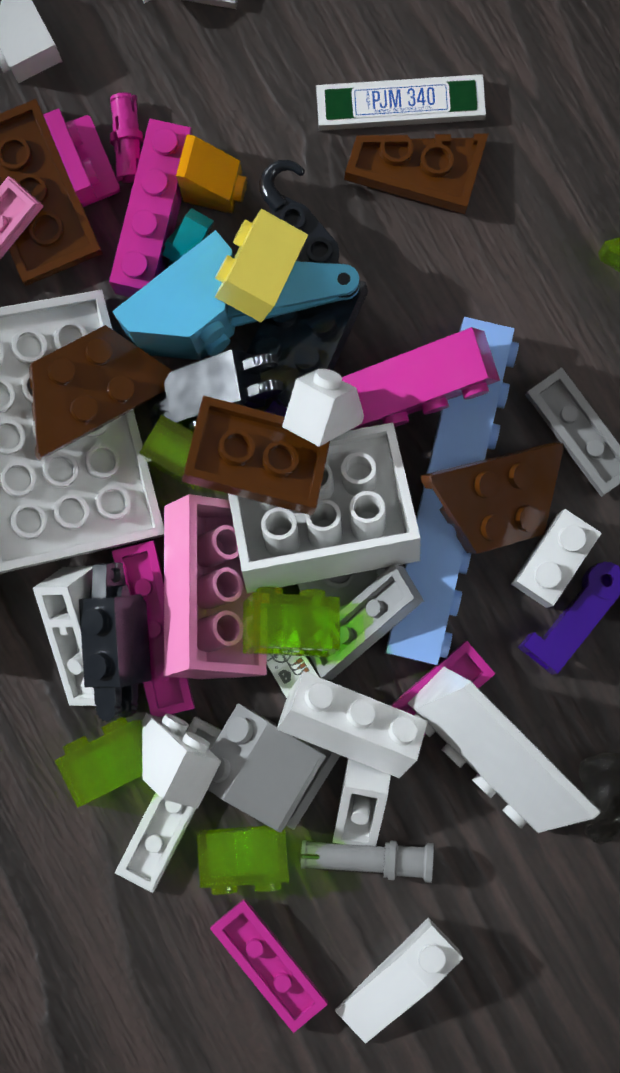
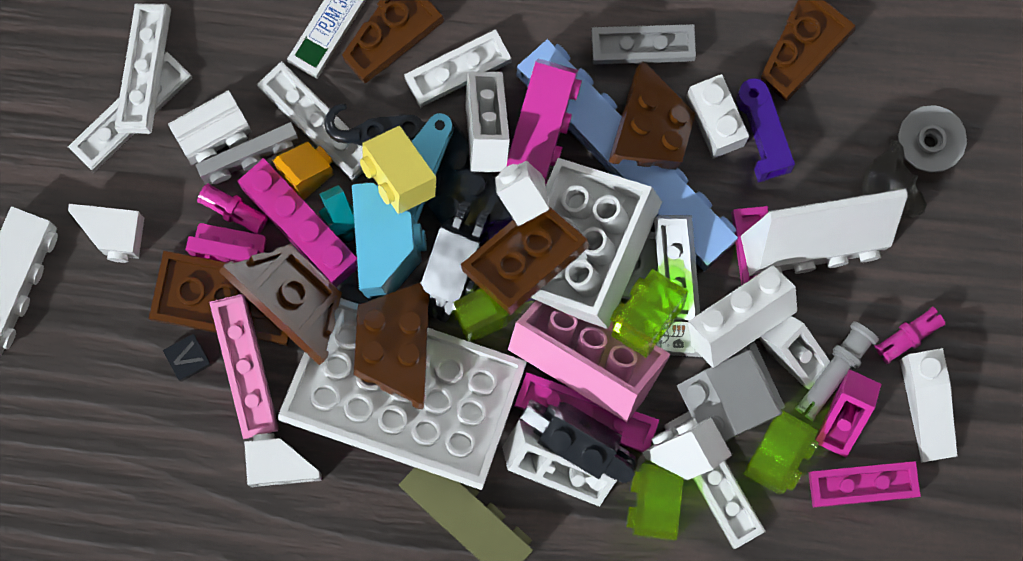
camera: 65 degrees left, 5 degrees down
none -> white brick [168,90,252,165]
none -> light grey plate [195,122,300,185]
none -> wing [219,244,342,365]
none -> white tile [257,61,363,182]
none -> white plate [404,29,511,108]
none -> white brick [465,71,509,172]
none -> dark pink slope [814,369,881,458]
none -> dark pink pin [875,306,946,364]

